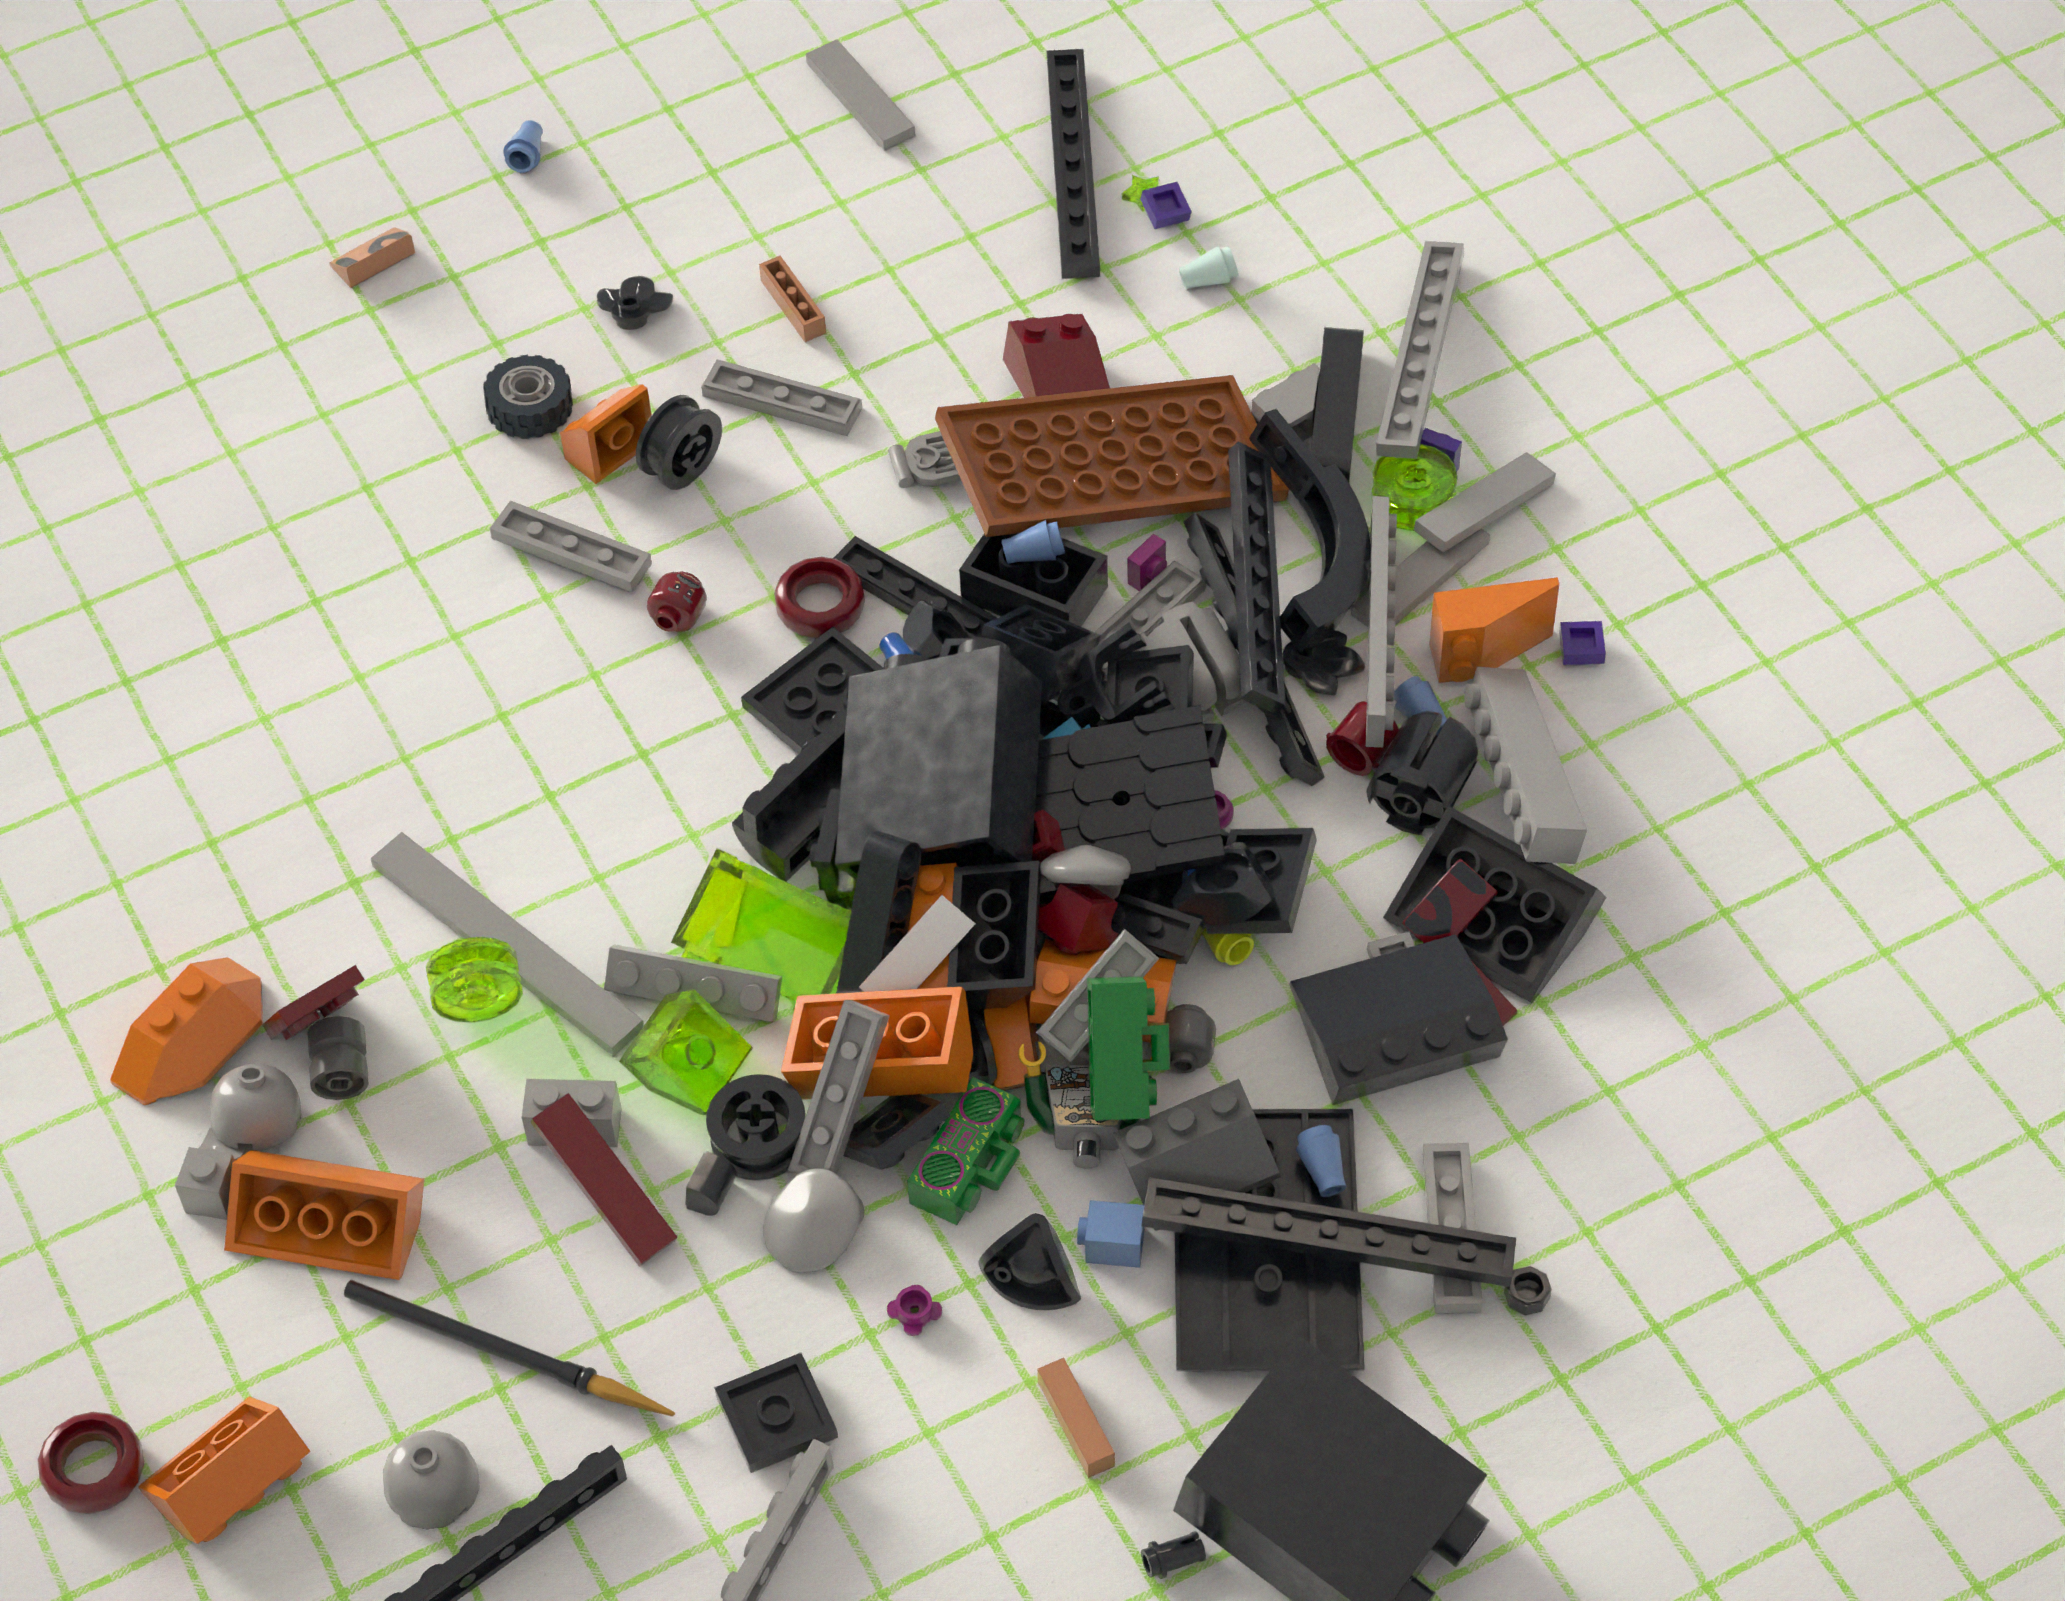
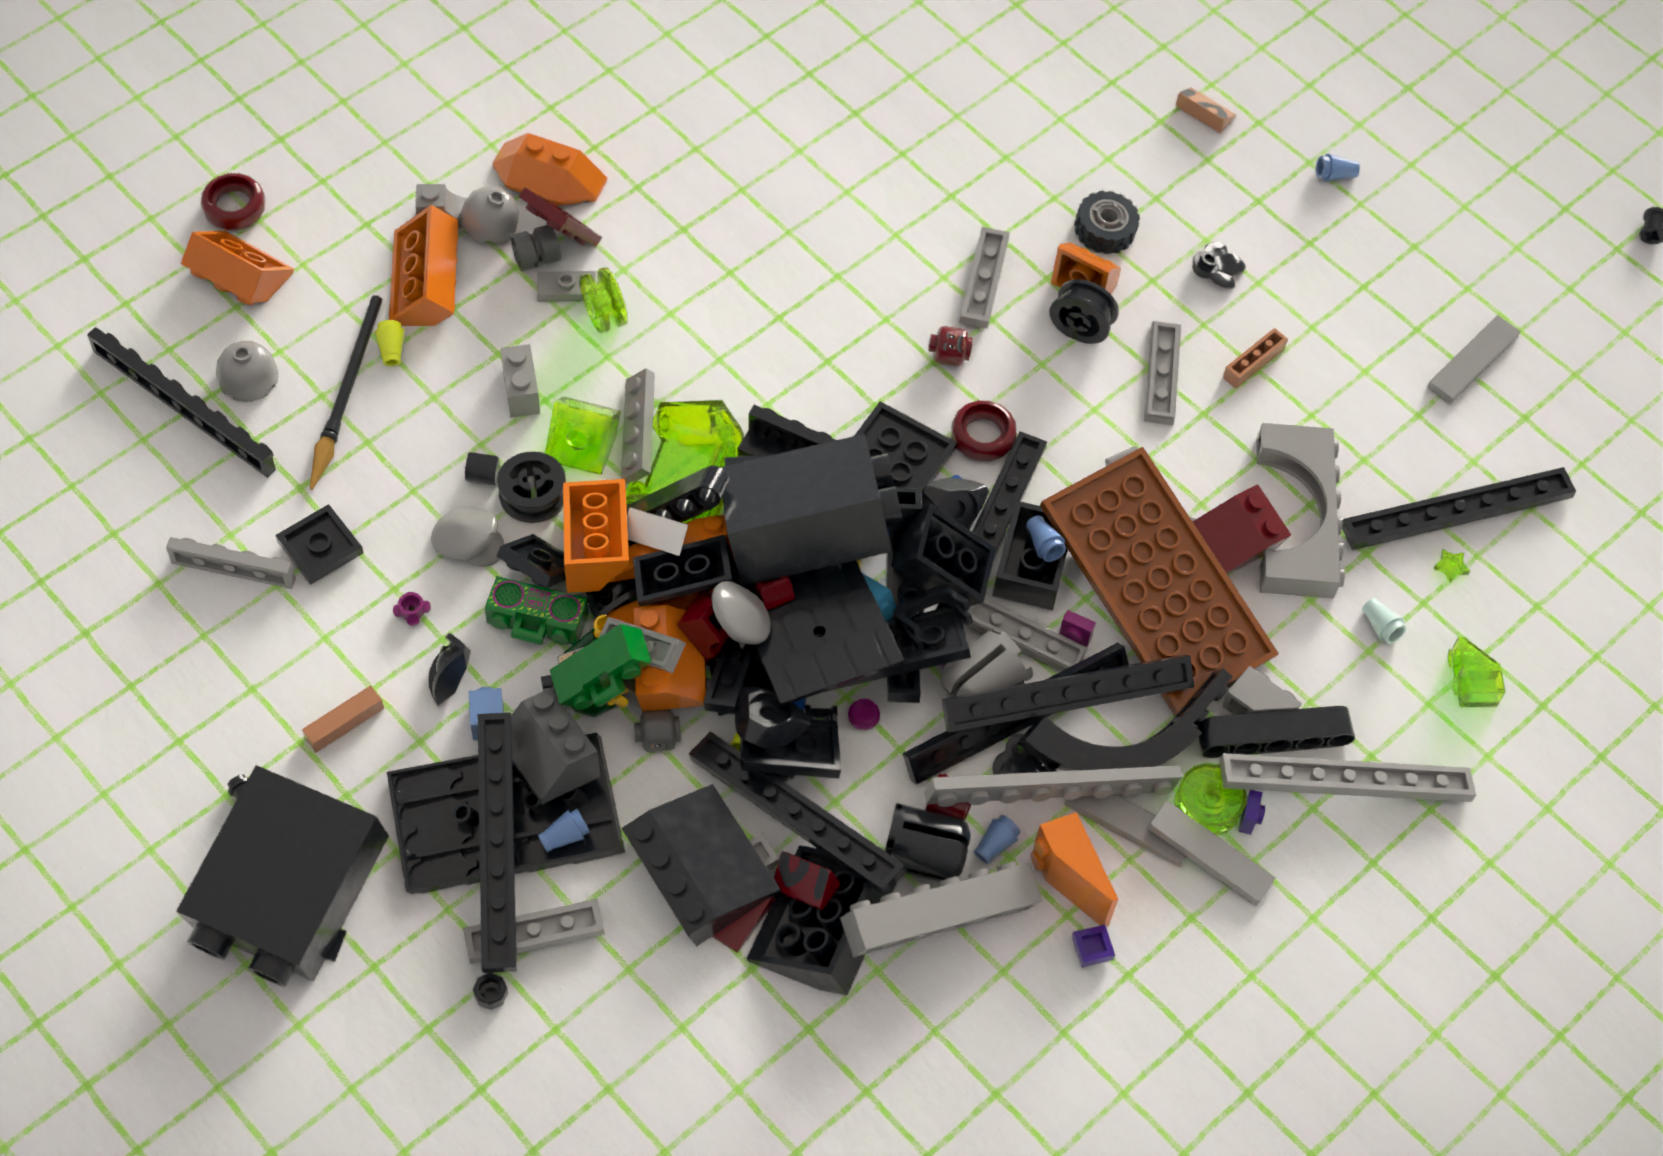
camera: 70 degrees right, 5 degrees up
light grey tile [371,832,644,1056] -> none
dark red tile [530,1093,678,1267] -> none
light grey tile [788,1000,890,1174] -> none
dark purple plate [1140,182,1192,229] -> none
none -> neon yellow cone [375,320,405,367]
none -> light grey plate [537,271,596,301]
none -> black plate [688,731,907,896]
none -> light grey arch [1256,423,1345,598]
none -> clear neon green slope [1447,637,1506,707]

